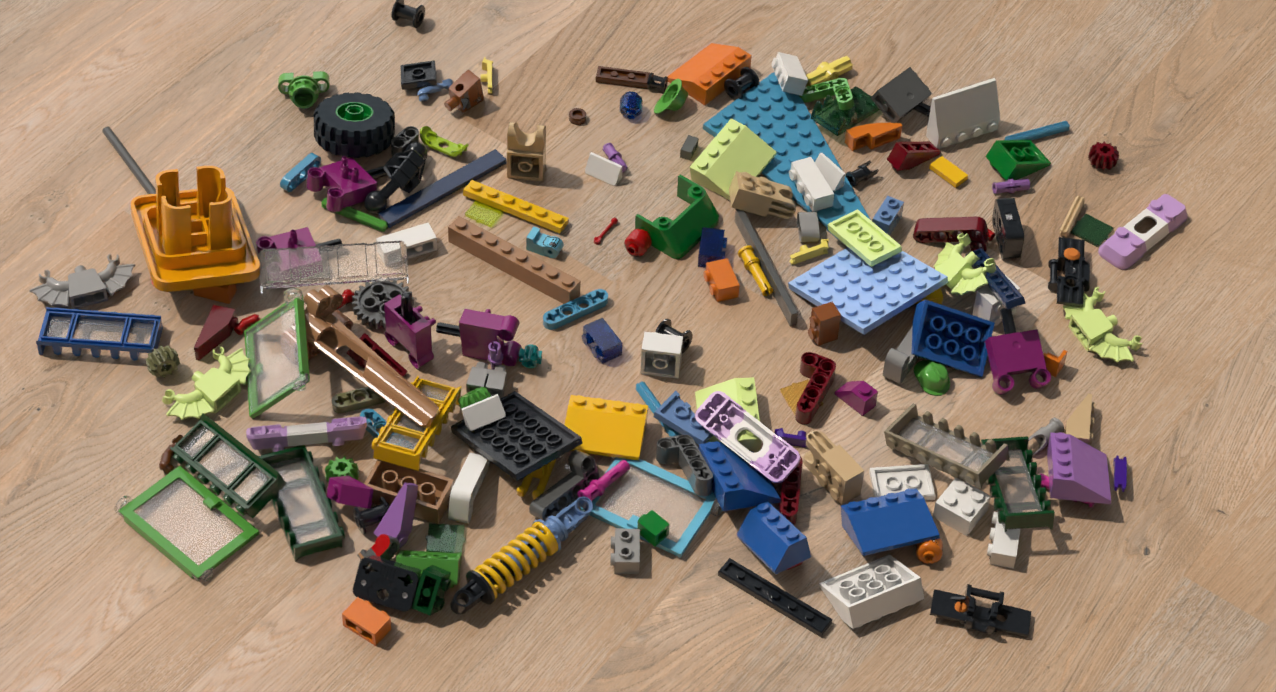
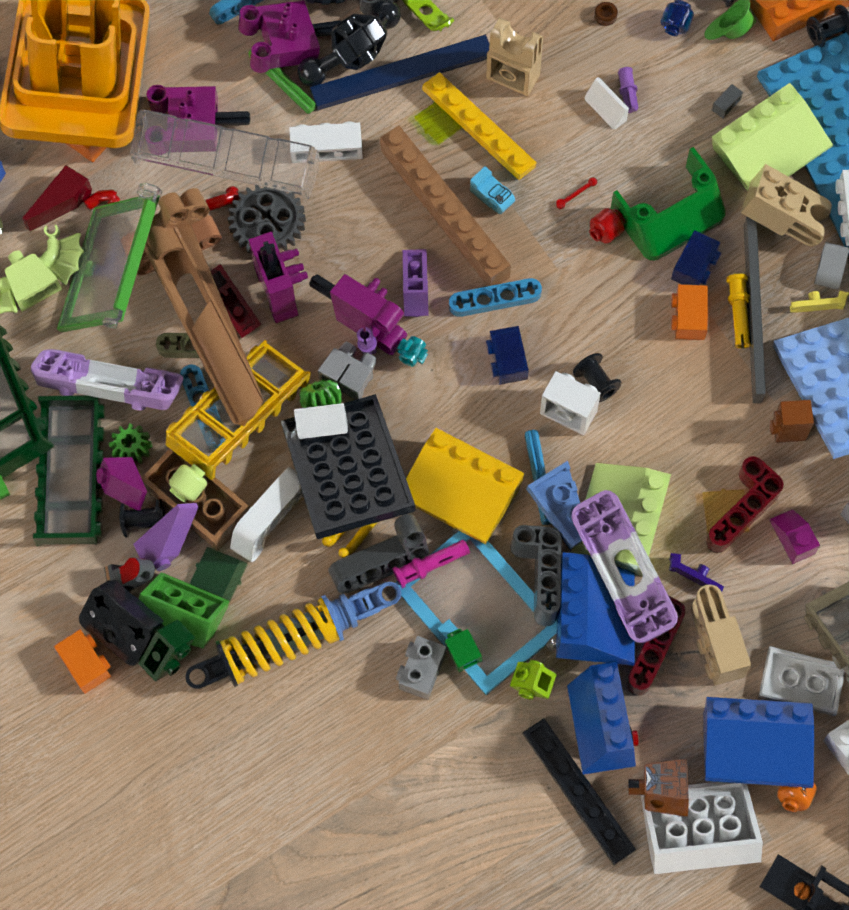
camera: 25 degrees right, 20 degrees up
none -> yellowish green head [169,464,207,502]
none -> medium lavender slope [402,249,429,317]
none -> lime brick [510,660,557,700]
none -> dark orange torso [628,759,689,816]

